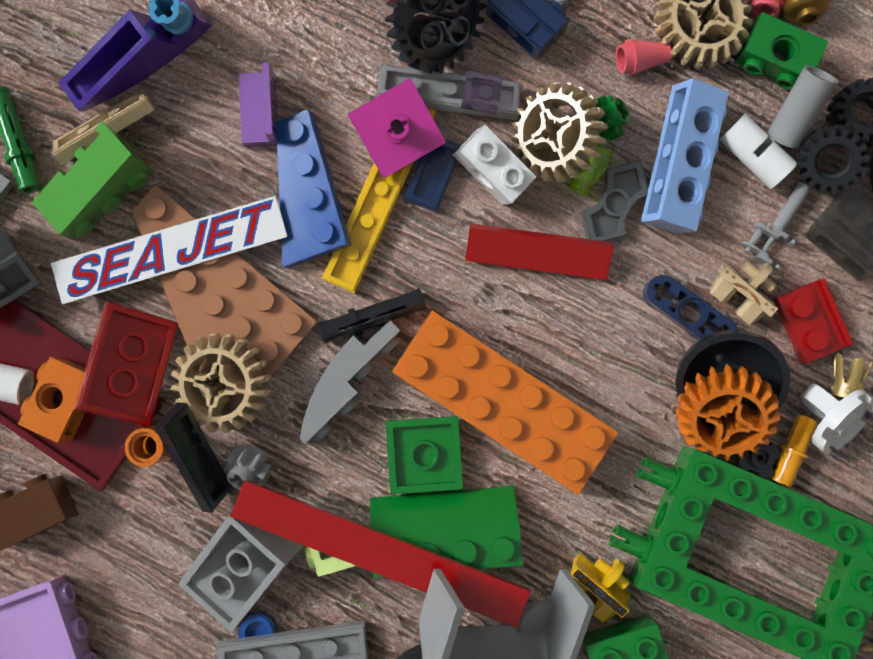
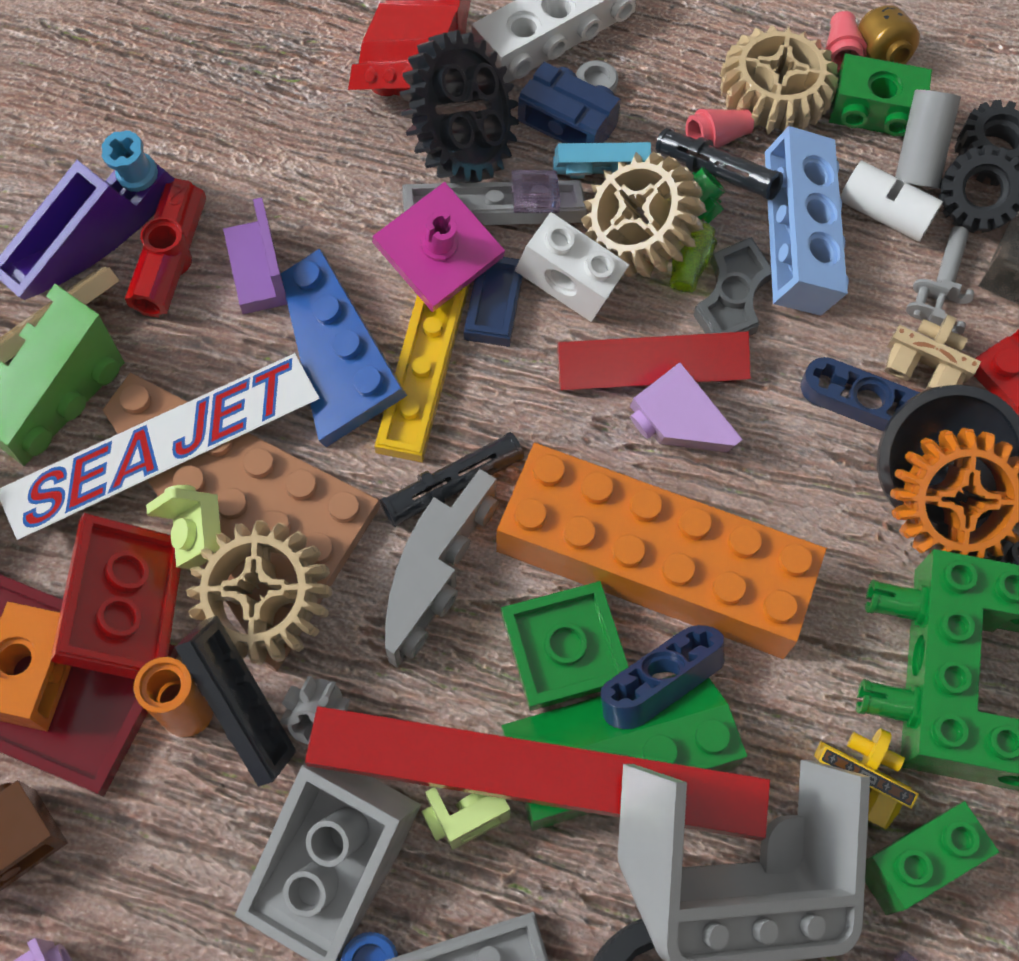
camera: 15 degrees left, 20 degrees down
none -> red piece [125,178,206,318]
none -> yellowish green bracket [146,485,221,569]
none -> medium azure plate [553,142,651,179]
none -> dark blue beam [601,625,725,729]
none -> lavender slope [630,363,743,452]
none -> black pin [655,128,783,200]

